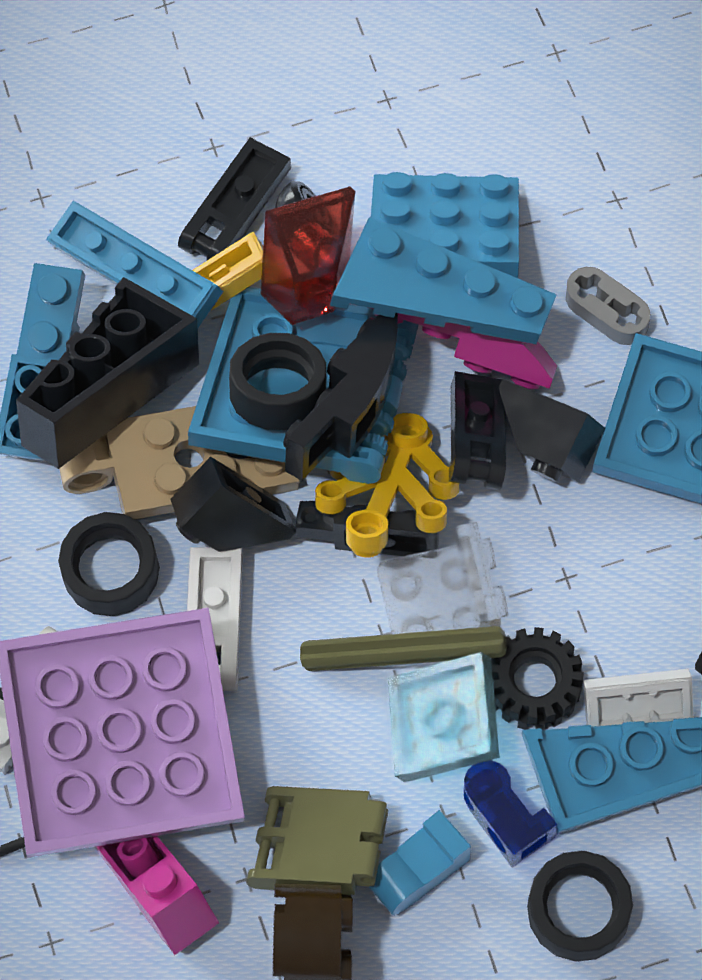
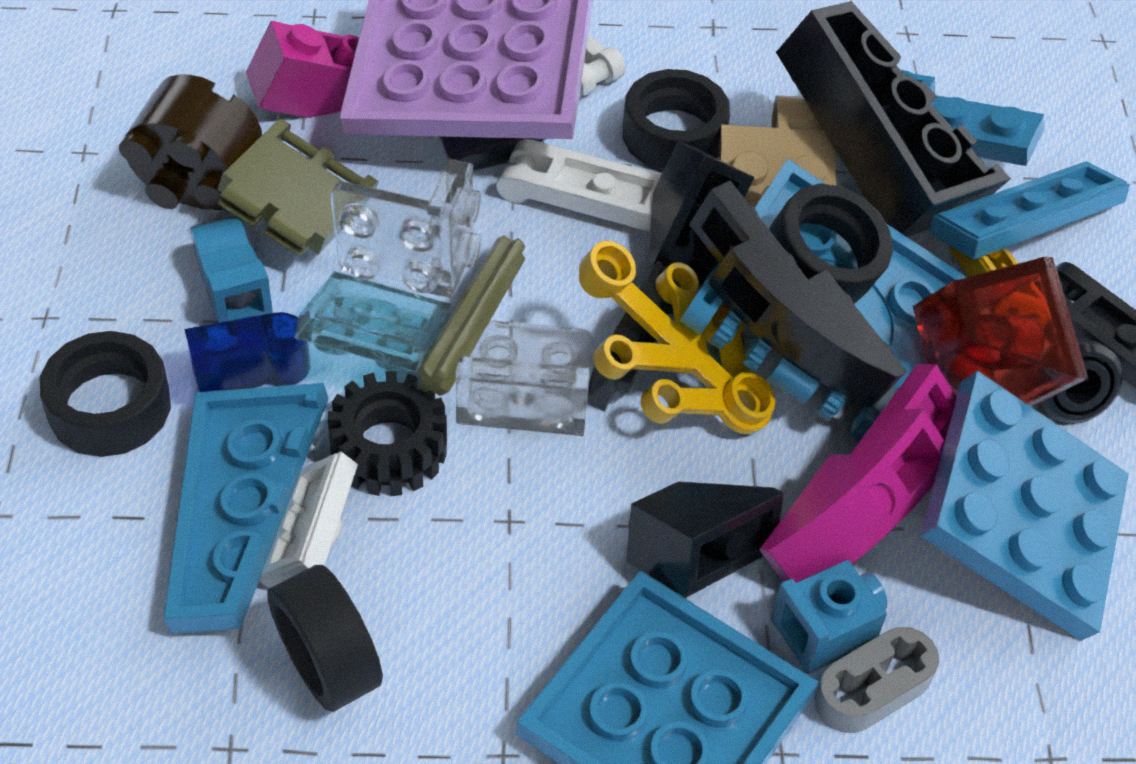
camera: 100 degrees right, 15 degrees down
dark azure wing [330,217,557,344] -> none
black plate [449,371,506,490] -> none
none -> clear bracket [331,159,482,299]
none -> dark azure brick [771,560,888,674]

